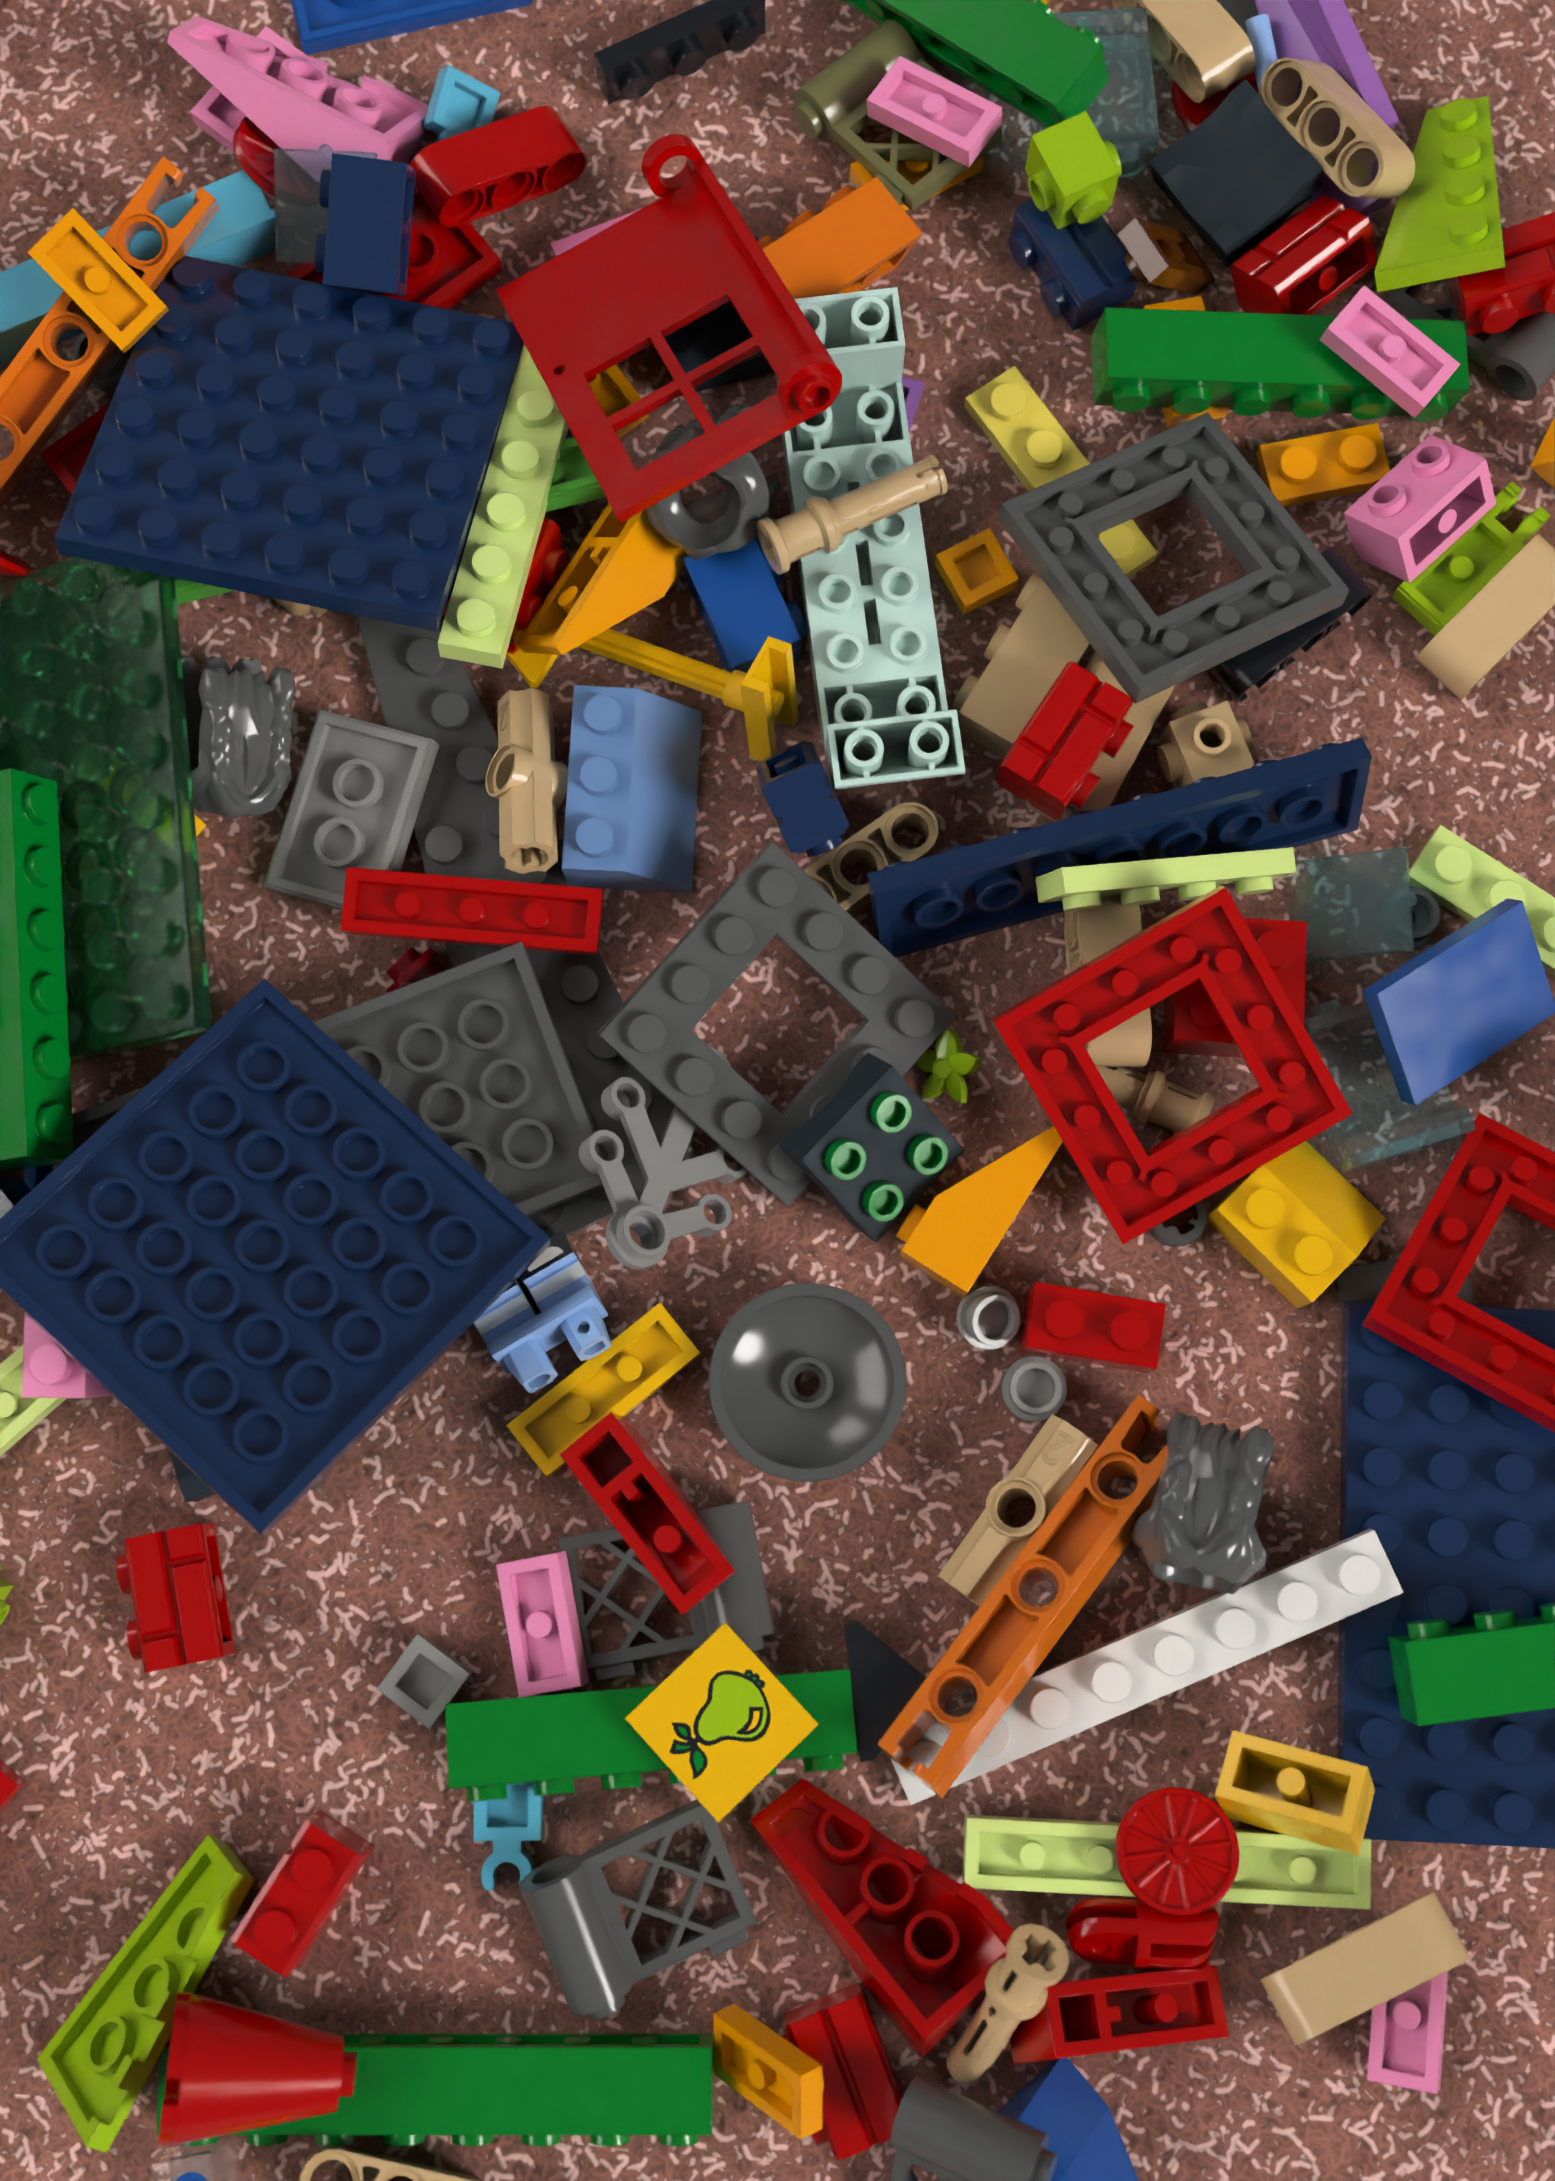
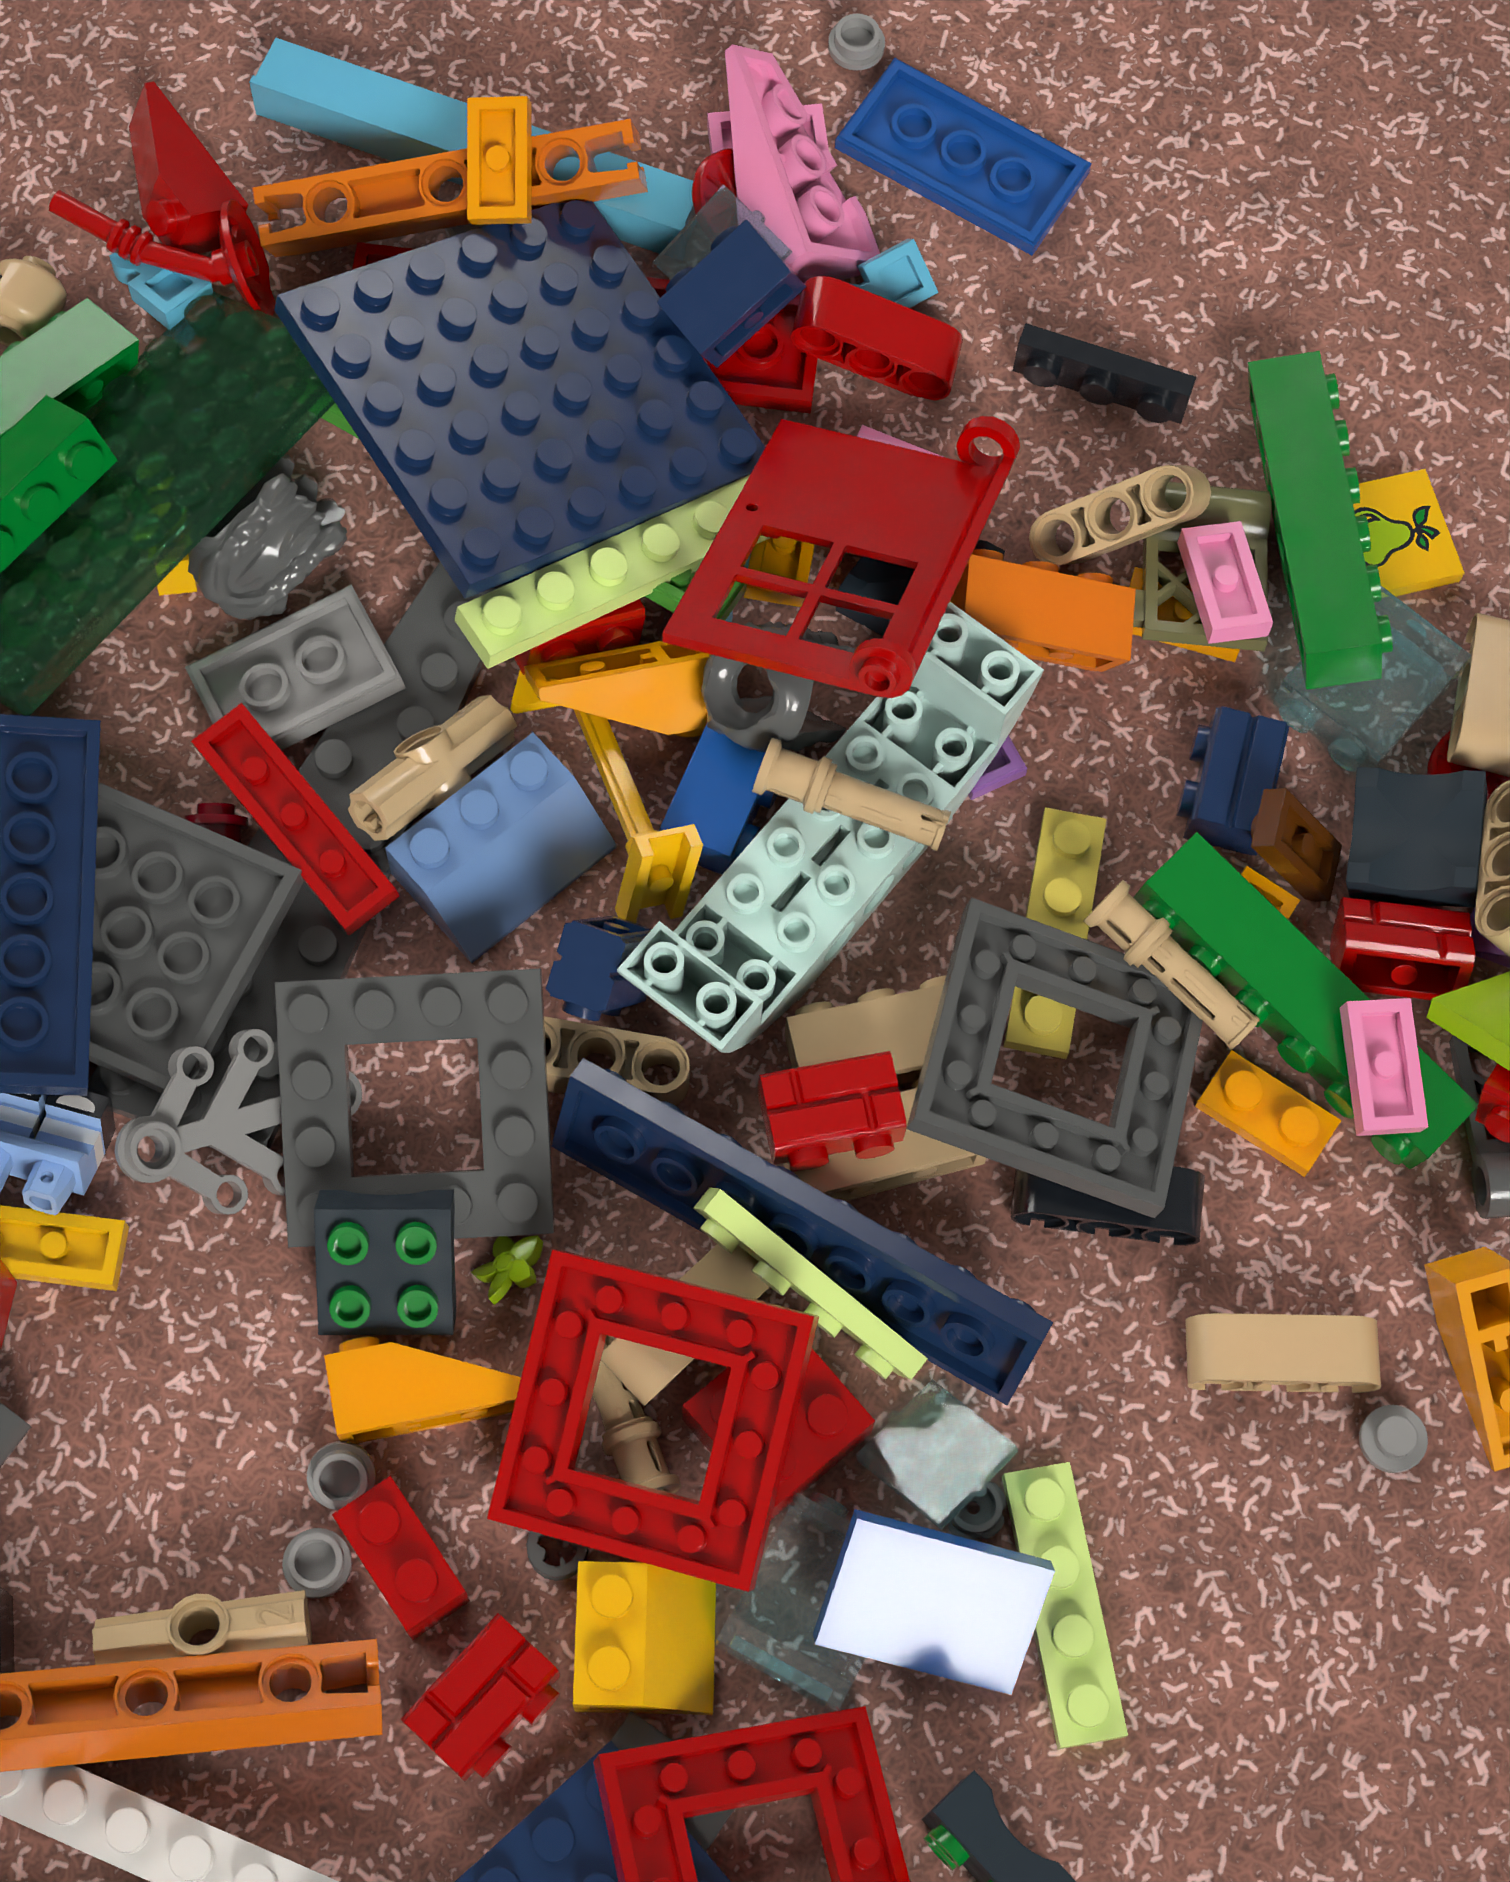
camera: 40 degrees right, 10 degrees down
dark grey dish [709,1283,907,1482] -> none
light orange plate [934,528,1019,616] -> none
lime brick [1025,111,1122,230] -> none
dark grey piece [1130,1412,1273,1595] -> none
tan brick [1157,700,1255,788] -> none
bright pink brick [1344,434,1496,583] -> none
lime hinge [1391,481,1551,636] -> none
none -> red brick [401,1613,560,1782]
none -> tan beam [1029,465,1211,566]
none -> tan pin [1084,880,1260,1050]

